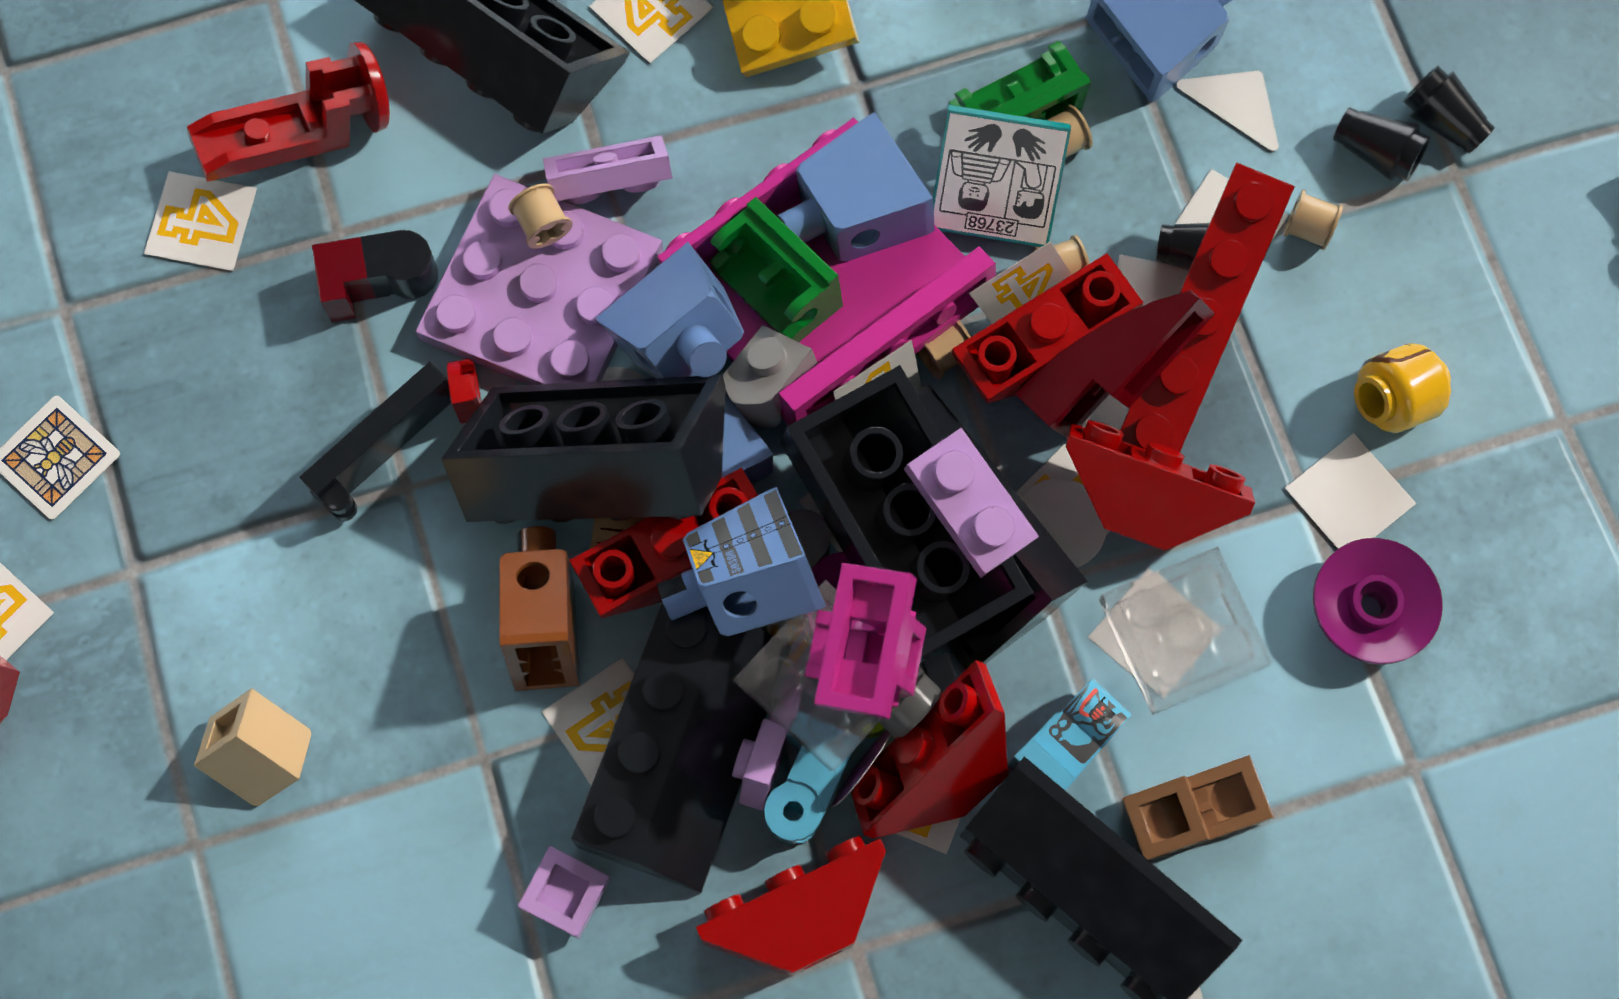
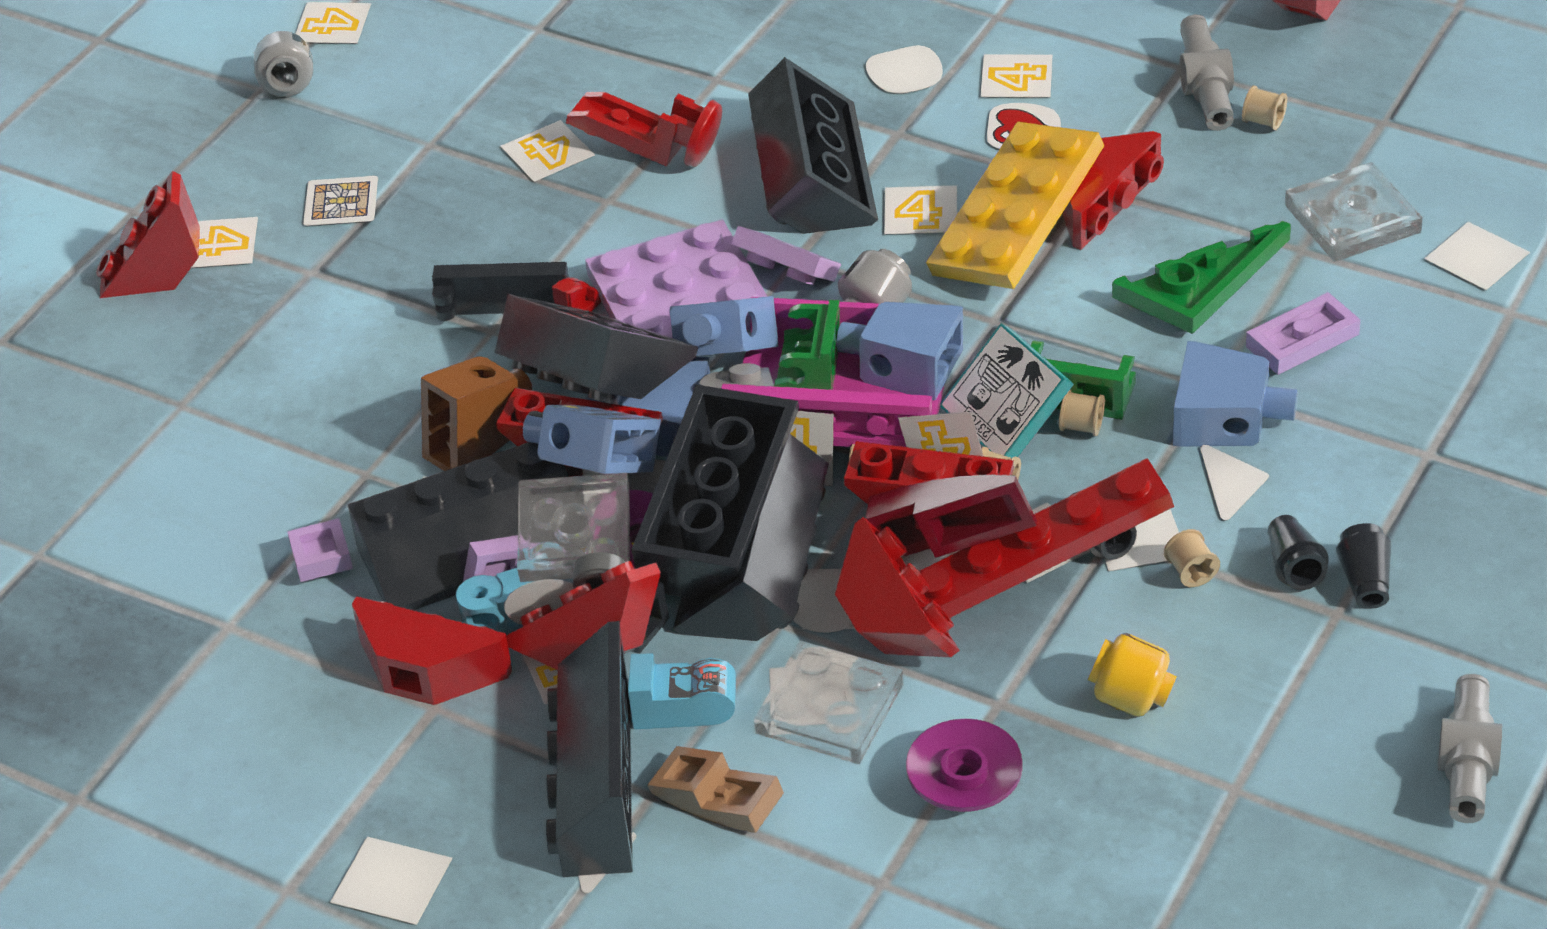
camera: 55 degrees right, 30 degrees down
tan panel [194,688,311,806] -> none
leg [312,230,438,322] -> none
tan axle [508,183,573,249] -> none
dark pink tile [804,563,926,720] -> none
lavender plate [904,428,1039,578] -> none
white sticker [1285,433,1417,549] -> none
none -> light grey head [838,249,912,304]

